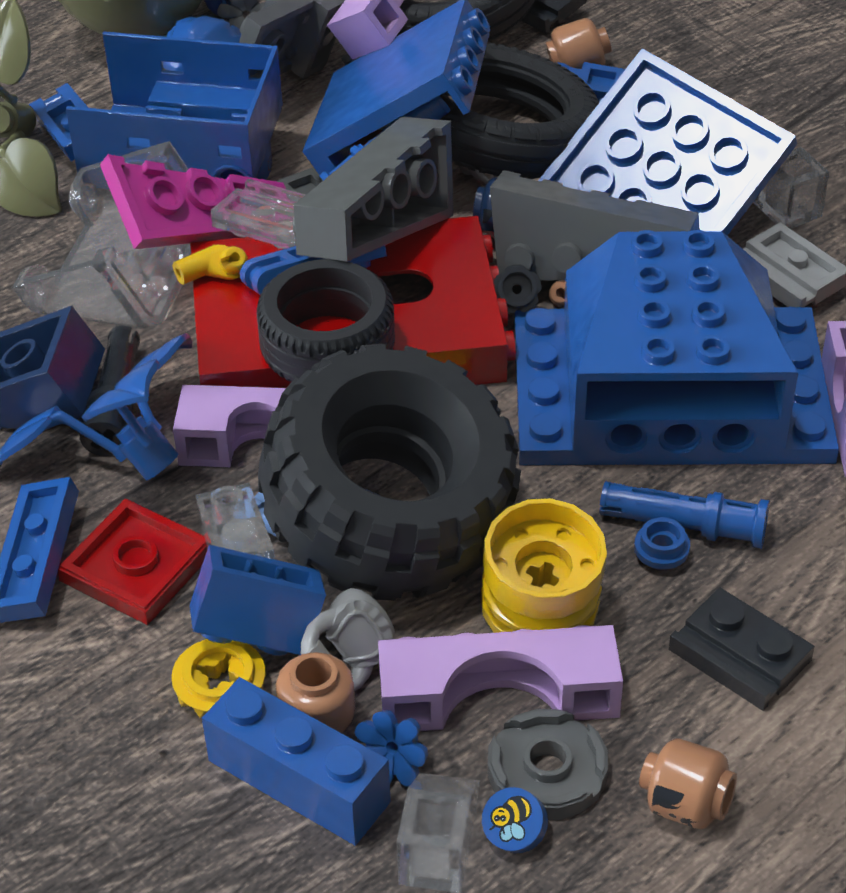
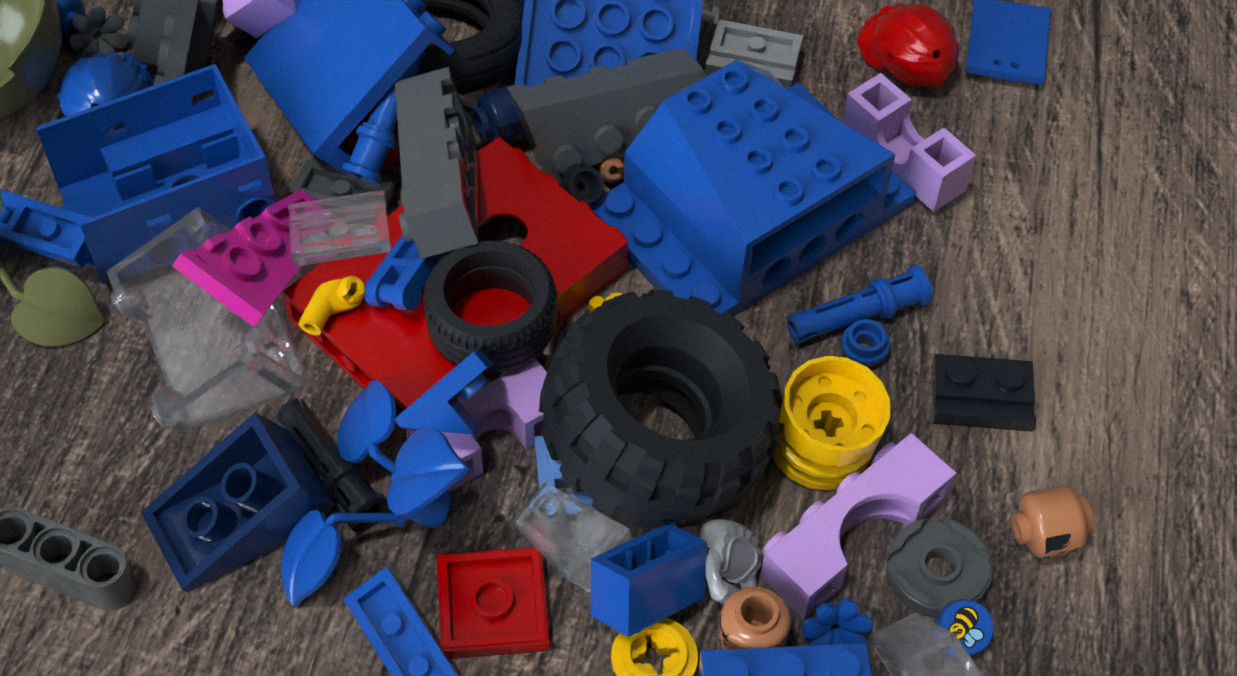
camera: 40 degrees left, 10 degrees up
none -> blue slope [394,349,493,434]

